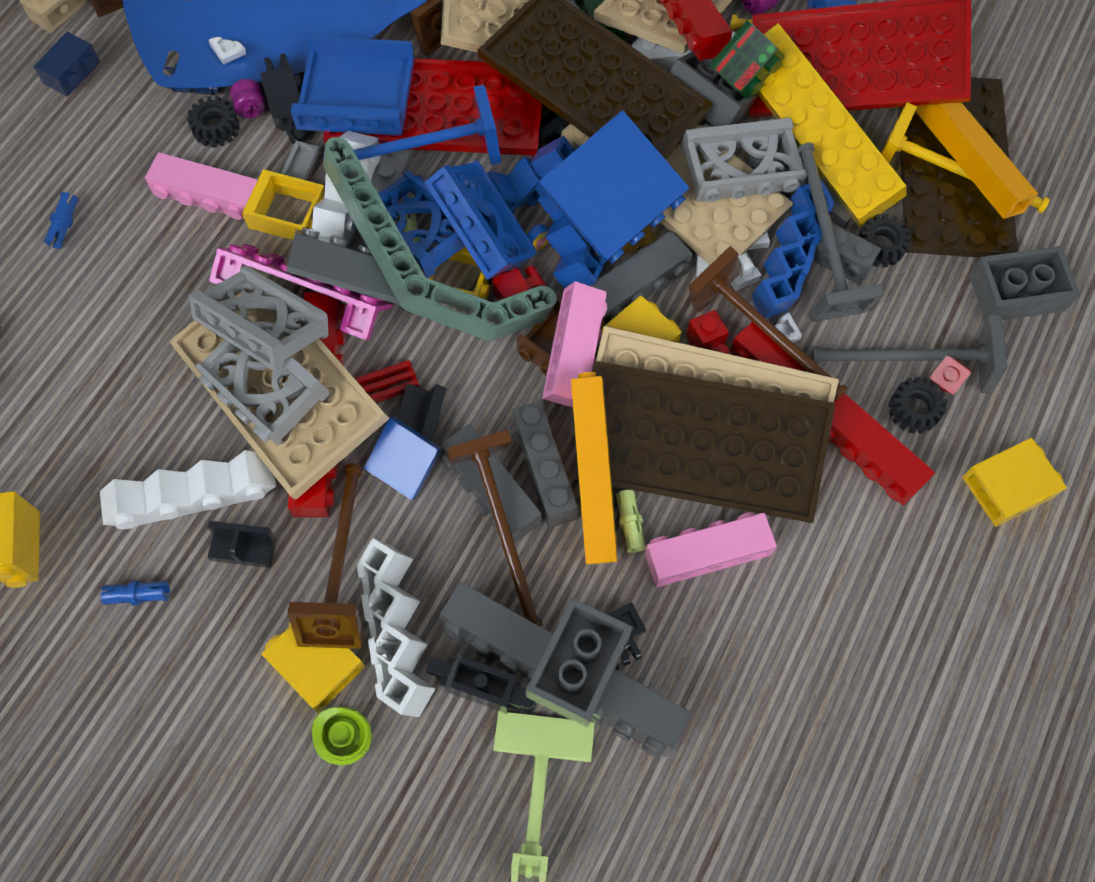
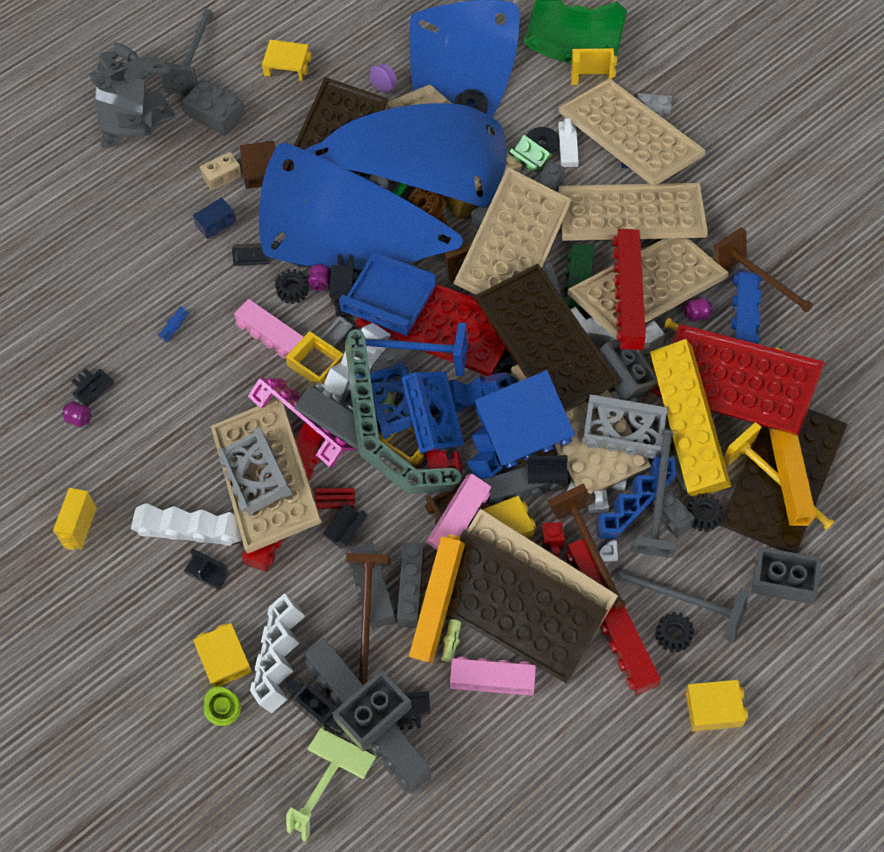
camera: 25 degrees right, 5 degrees down
blue pin [101,580,170,606] -> none
light grey fence [189,265,329,371] -> none
white tile [209,37,246,65] -> none
reddish brown tile [287,463,364,649] -> none
tile [364,417,442,500] -> none
tile [527,224,549,252] -> none
dark green slope [710,20,786,99] -> none
bracket [929,355,972,395] -> none
none -> black panel [232,243,270,266]
none -> black panel [527,455,568,484]

